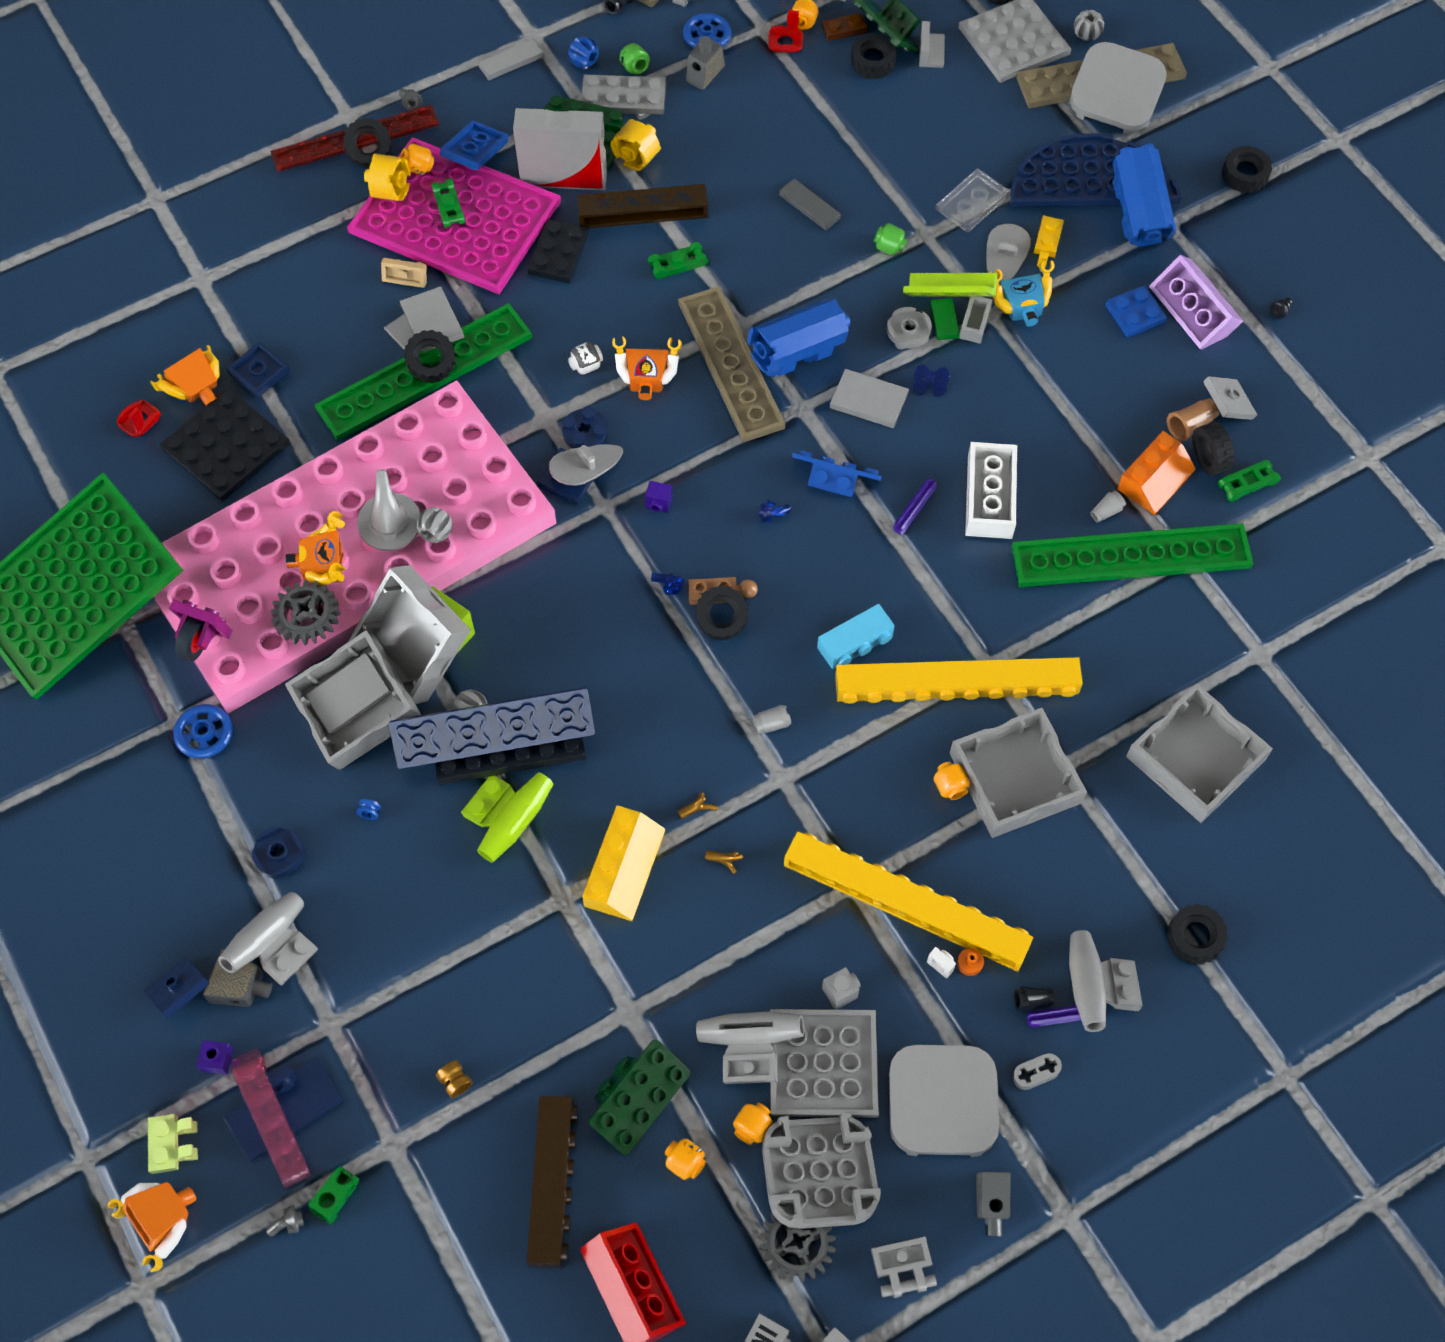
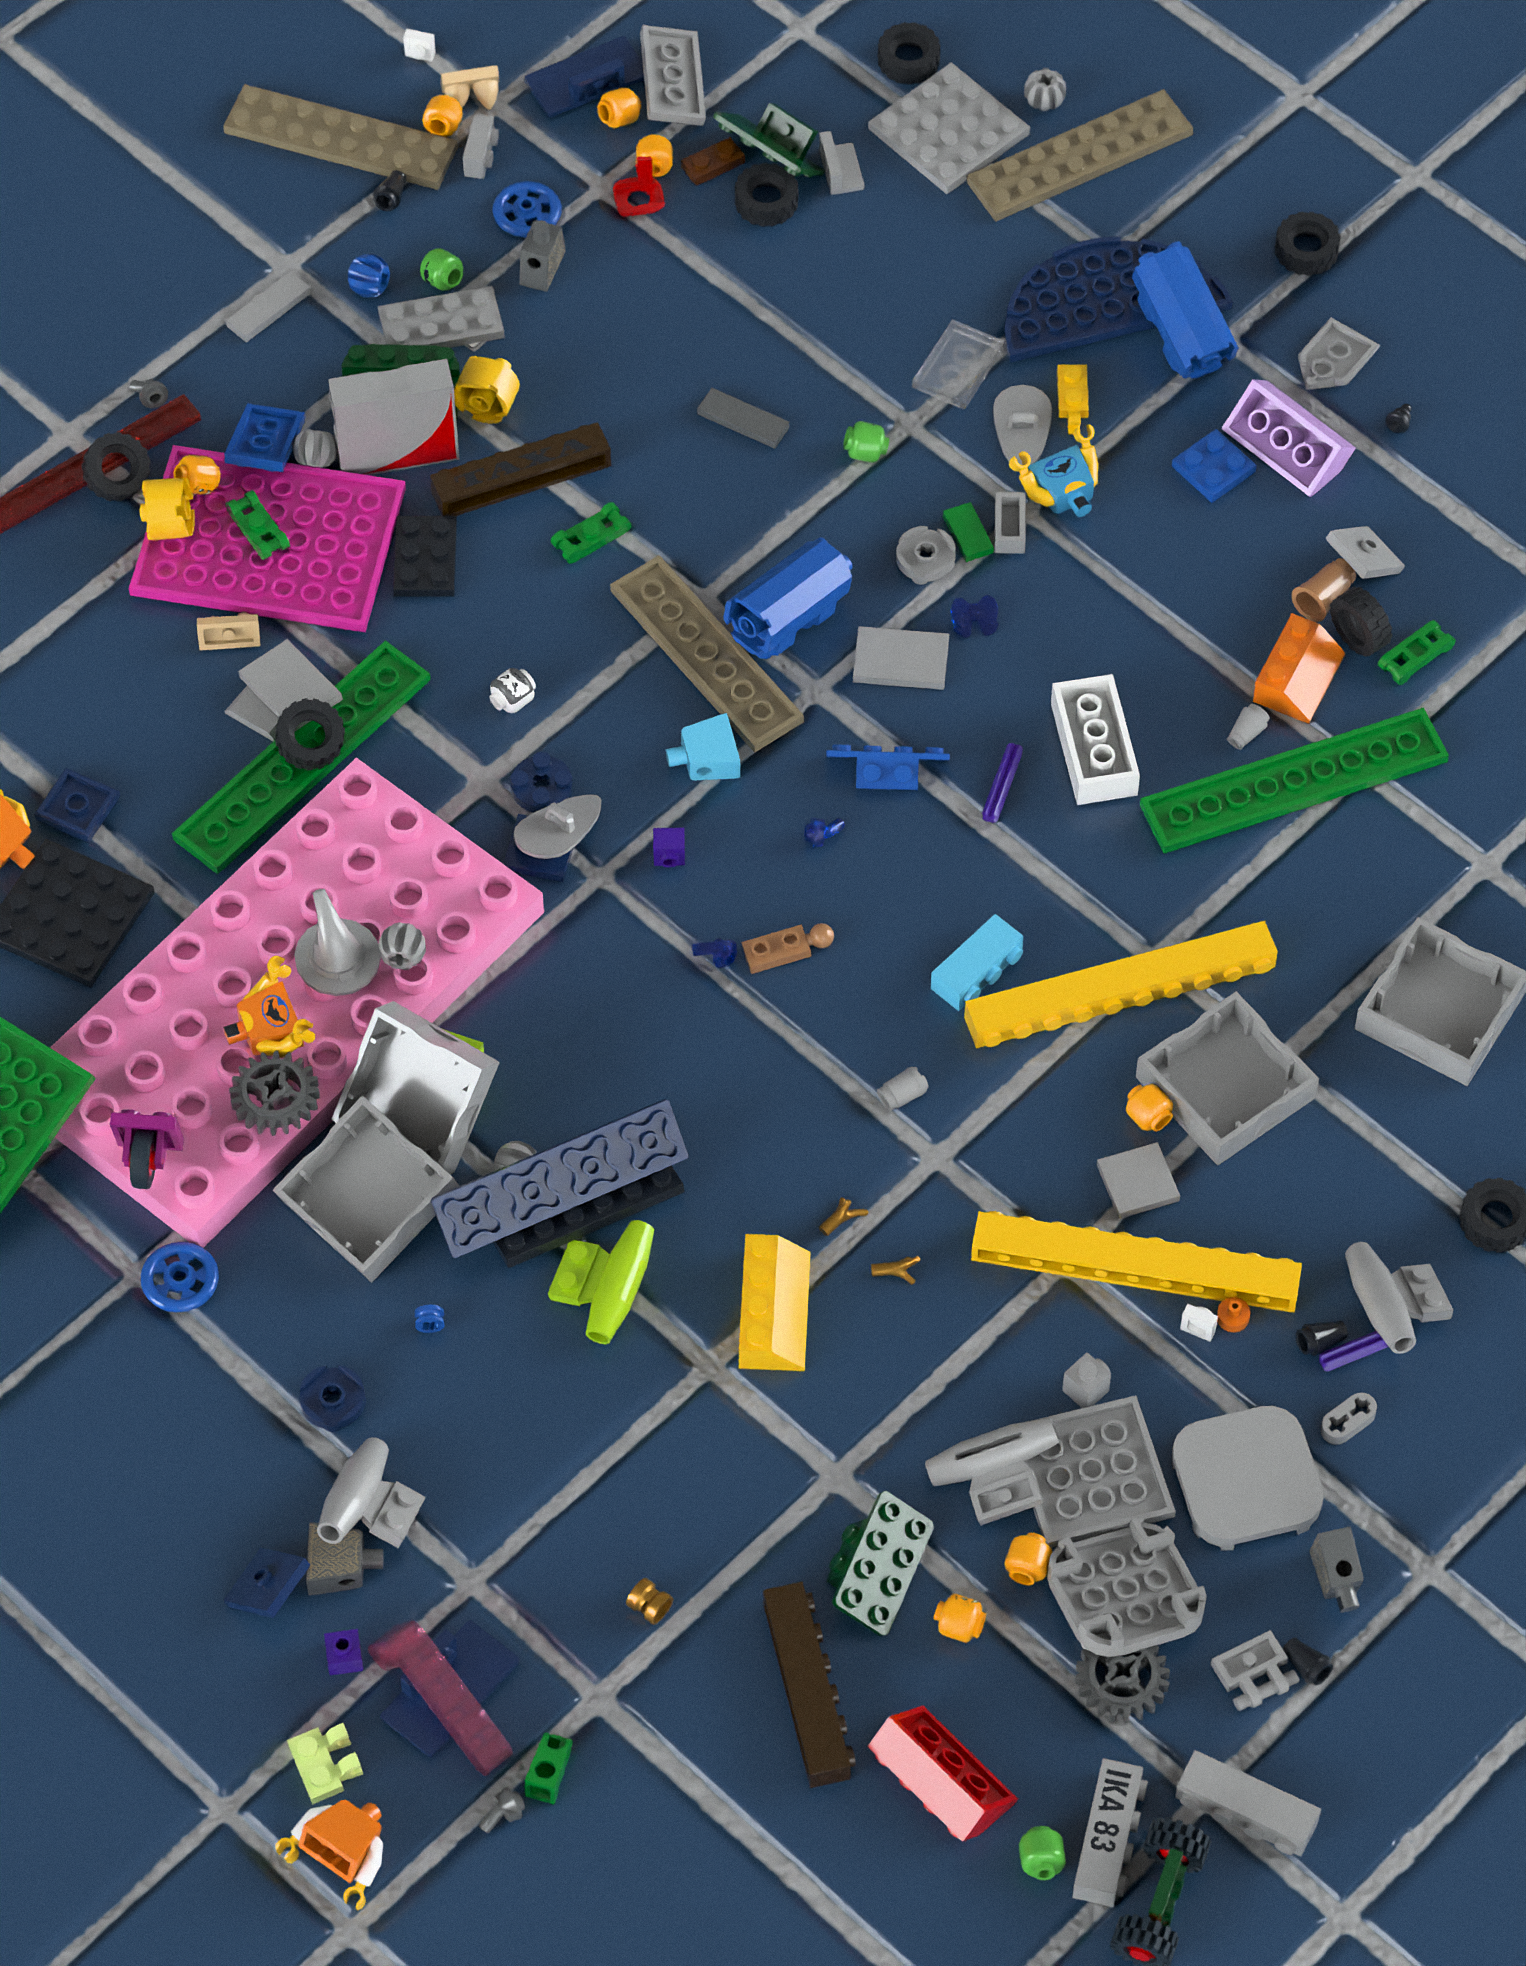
camera: 15 degrees left, 5 degrees down
light grey tile [306,653,392,735] -> none
torso [612,336,682,401] -> none
black tyre [695,585,748,640] -> none
lime fence [903,273,997,297] -> none
light grey tile [1069,42,1167,135] -> none
none -> light grey piece [293,429,338,468]
none -> medium azure torso [666,713,740,781]
none -> light grey tile [1097,1142,1180,1219]
none -> black cone [1283,1637,1333,1686]
none -> light grey tile [1298,317,1380,390]

